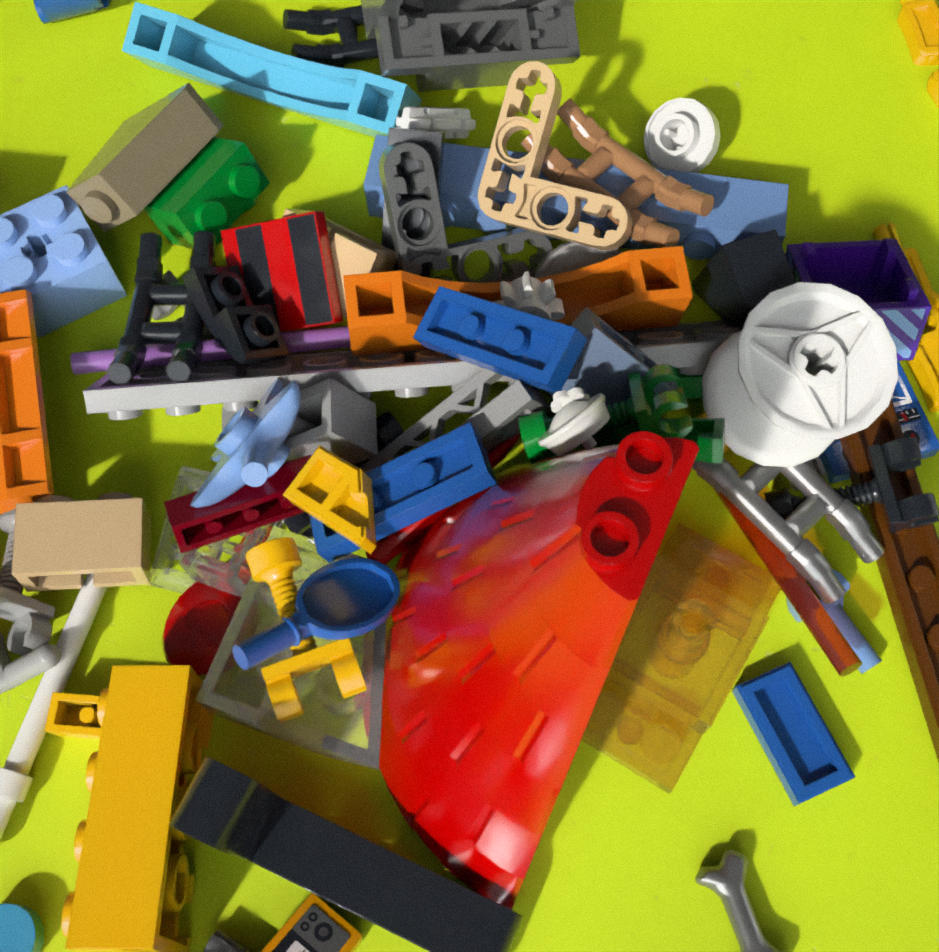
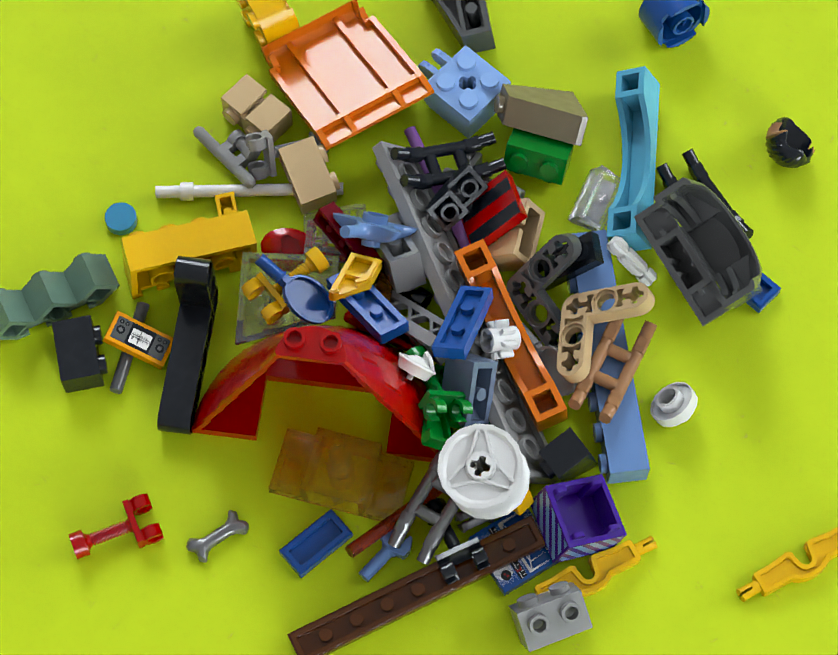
camera: 70 degrees right, 0 degrees up
none -> clear slope [567,165,621,231]

